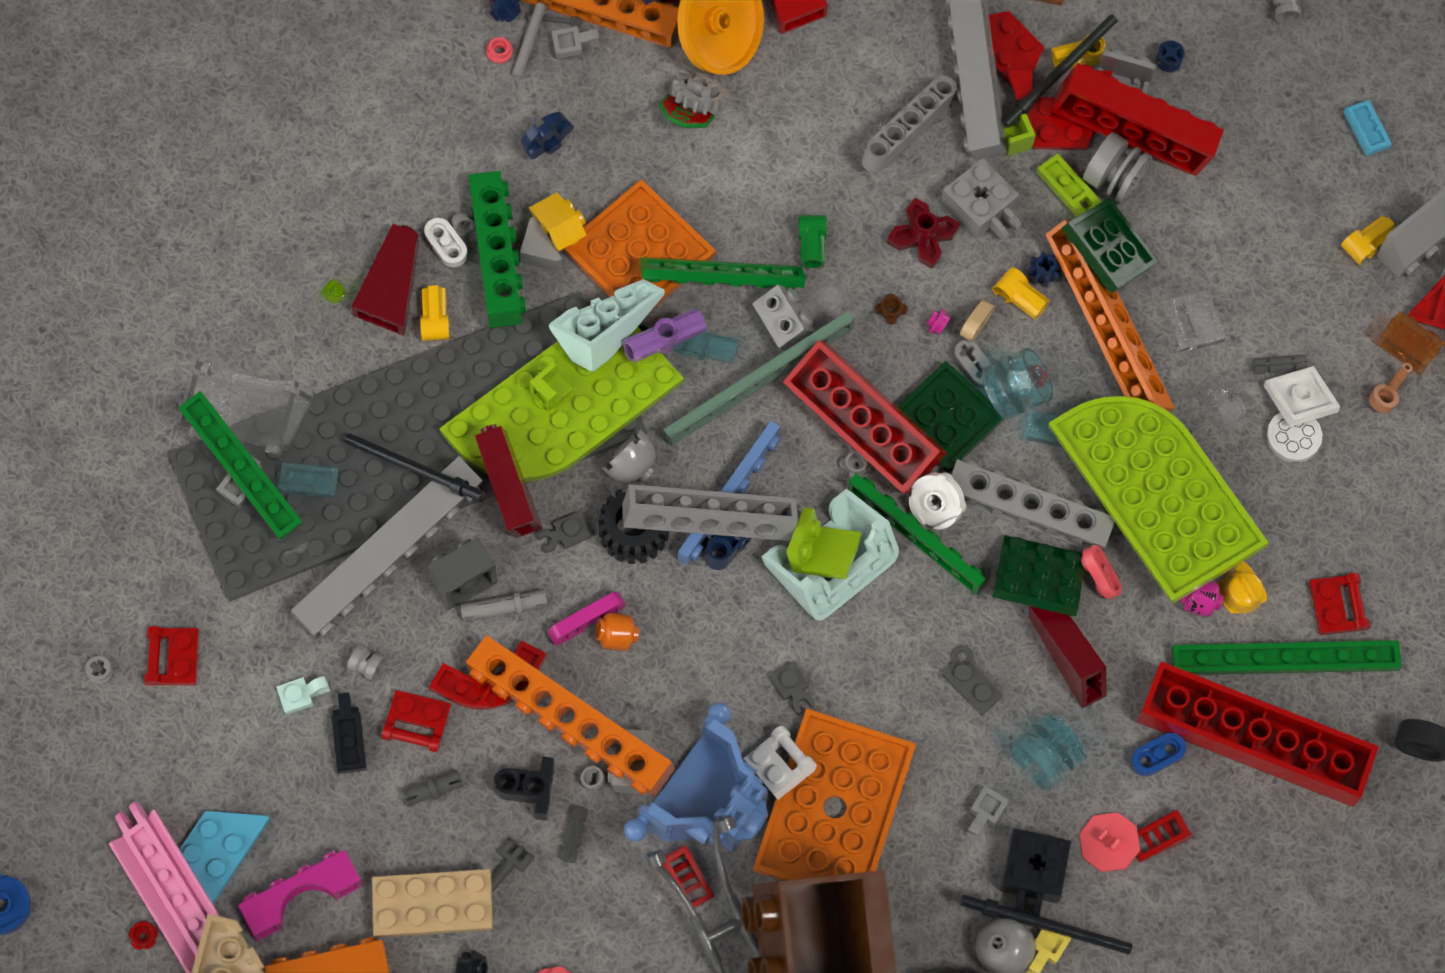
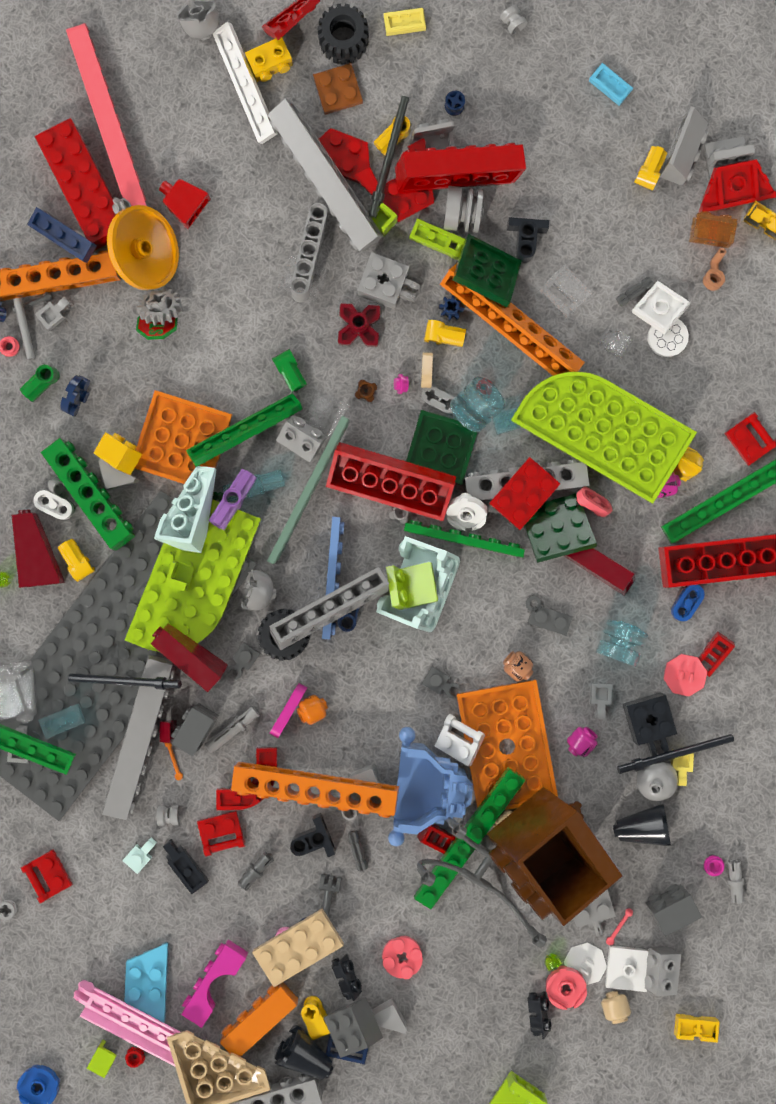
camera: 25 degrees left, 20 degrees up
none -> green piece [20,364,60,402]
none -> lime panel [86,1040,116,1078]
none -> dark red slope [160,720,177,743]
none -> orange hinge [164,743,183,780]
none -> green plate [414,767,526,910]
none -> red plate [489,457,560,530]
none -> nougat head [503,651,534,681]
none -> black tile [507,217,550,263]
none -> dark pink head [567,727,598,757]

